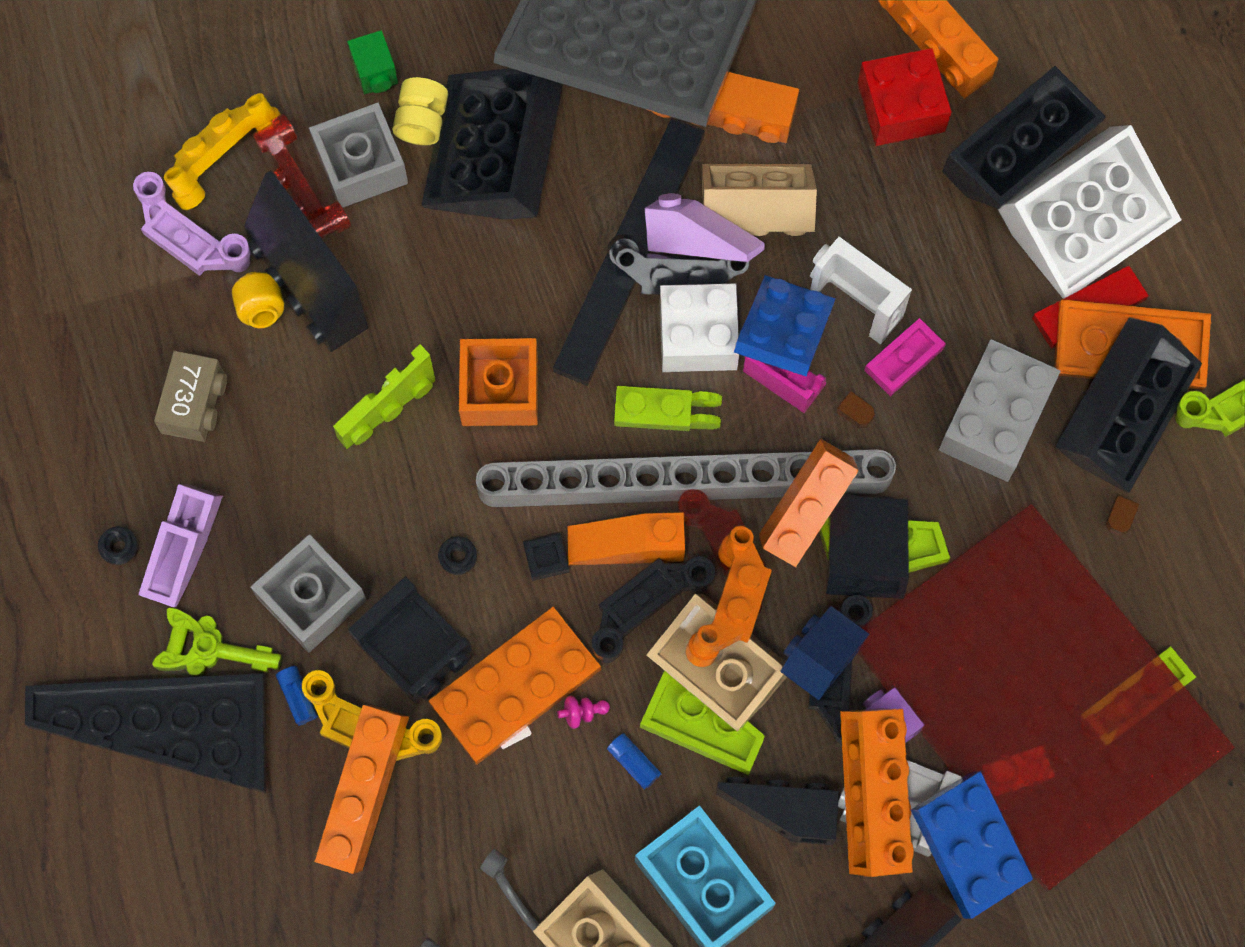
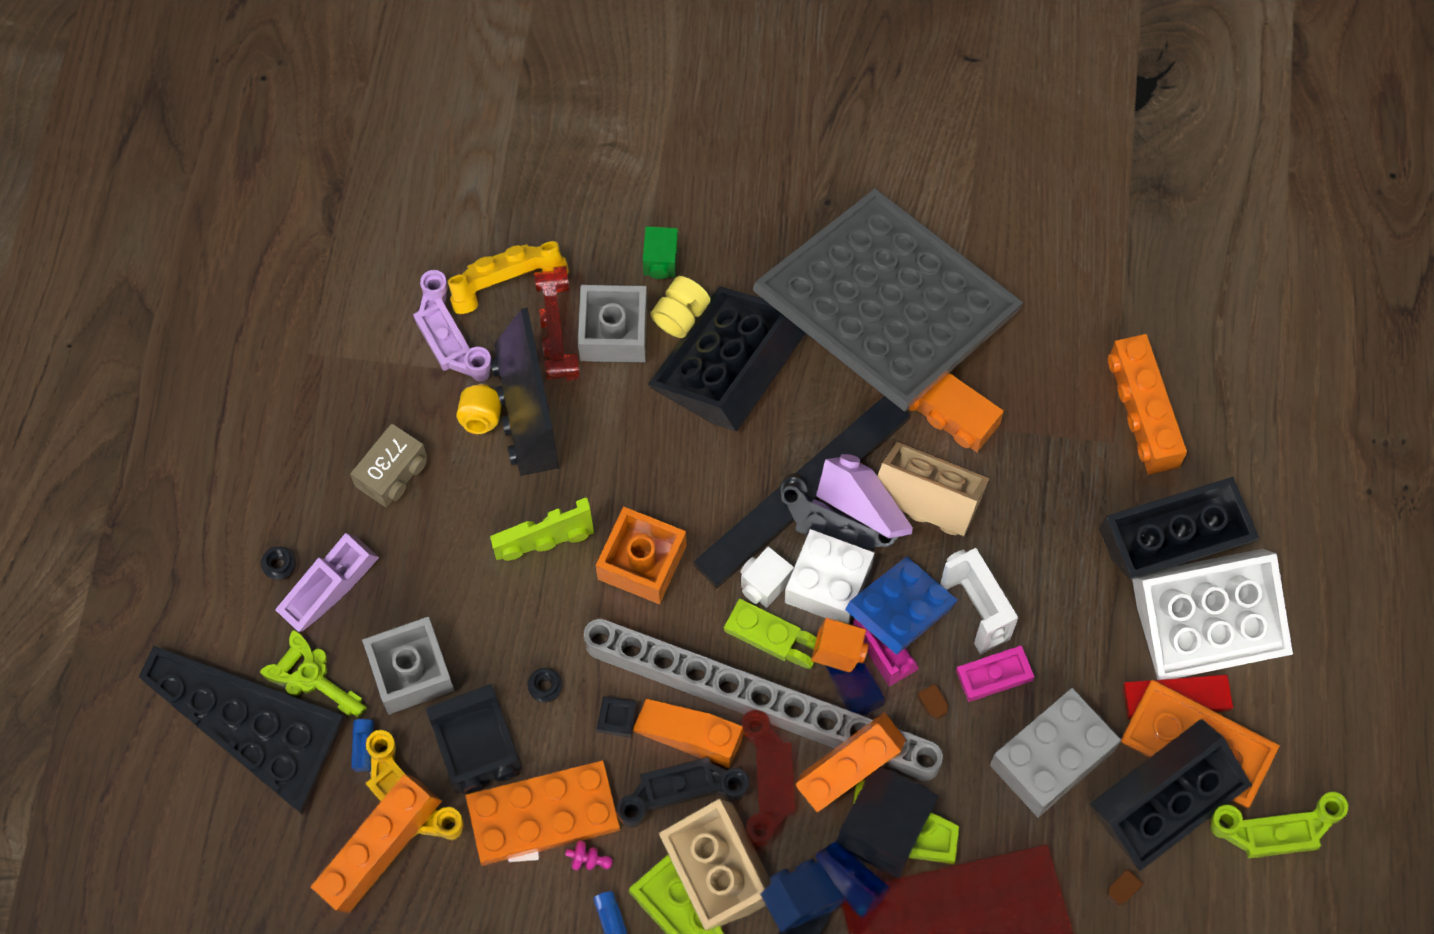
camera: 25 degrees right, 5 degrees down
orange plate [685,526,772,667] -> none
red brick [858,48,952,146] -> none
none -> white brick [740,547,794,608]
none -> orange brick [811,618,868,673]
none -> clear blue slope [815,841,890,918]
none -> clear blue slope [824,662,885,716]

